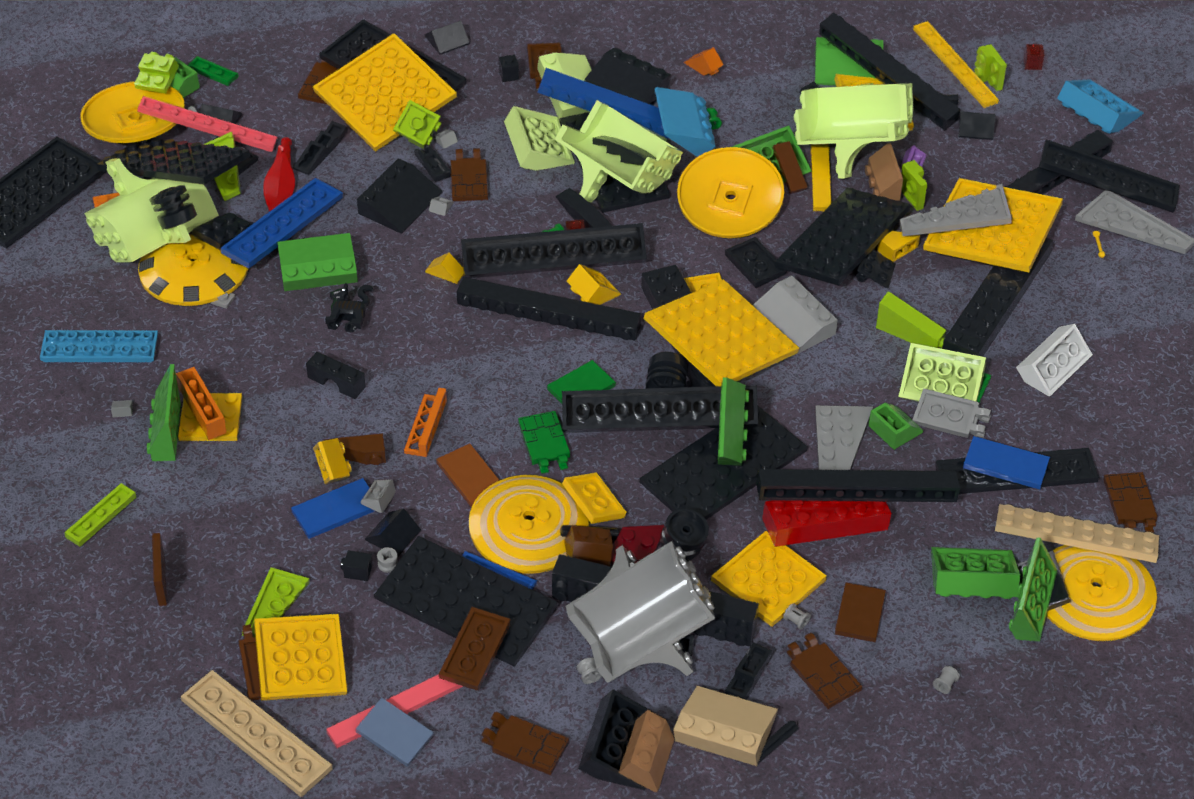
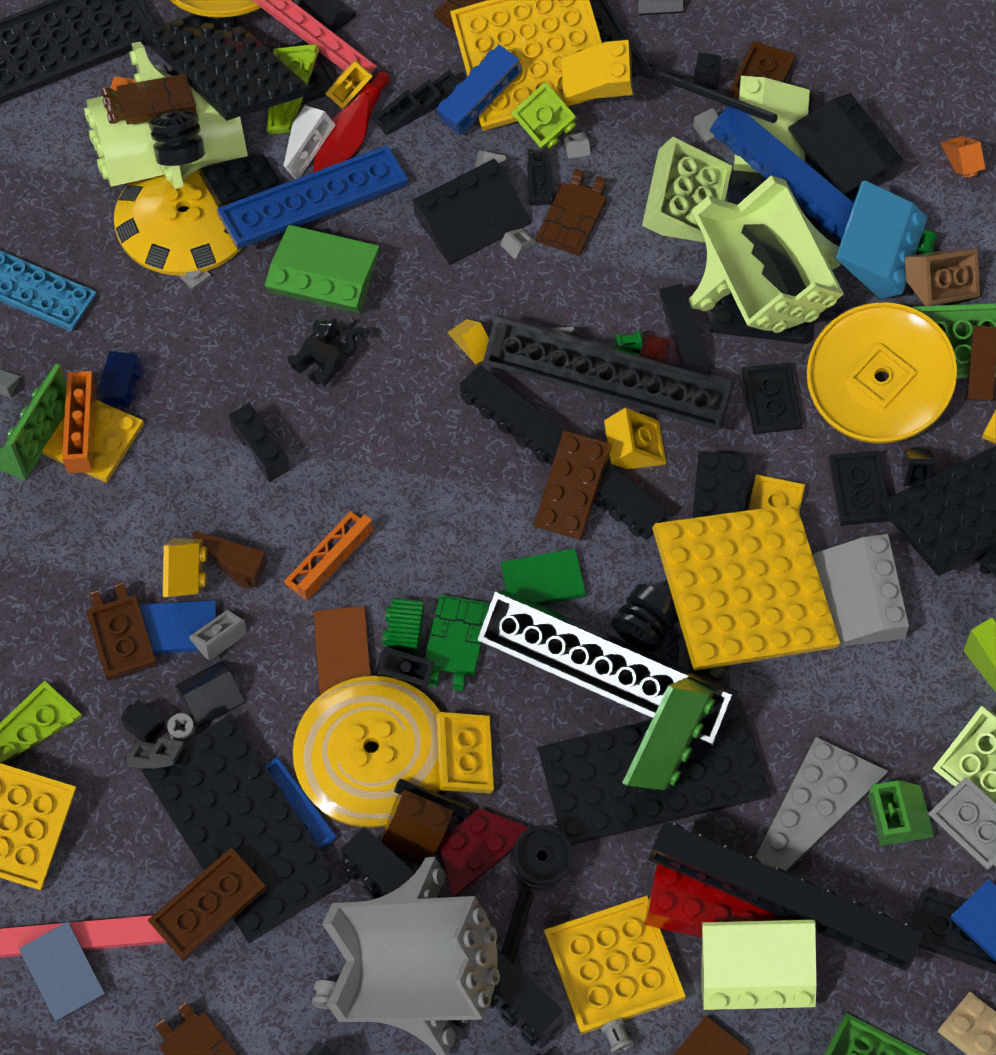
camera: 30 degrees right, 15 degrees up
none -> reddish brown tile [86,581,157,681]
none -> clear blue brick [97,351,143,408]
none -> reddish brown tile [101,74,196,125]
none -> dark grey slope [126,738,184,768]
none -> white slope [283,105,335,179]
none -> yellow slope [325,60,373,109]
none -> black slope [375,647,435,687]
none -> green brick [382,598,424,656]
none -> blue brick [436,44,522,136]
none -> light grey slope [475,150,506,168]
none -> reddish brown plate [533,430,612,541]
none -> yellow slope [562,40,633,101]
none -> black piece [632,62,778,123]
none -> light grey slope [693,108,718,143]
none -> yellowish green slope [701,920,817,1010]
none -> black tile [742,362,802,434]
none -> black slope [902,447,935,486]
none -> medium nougat slope [905,248,980,306]

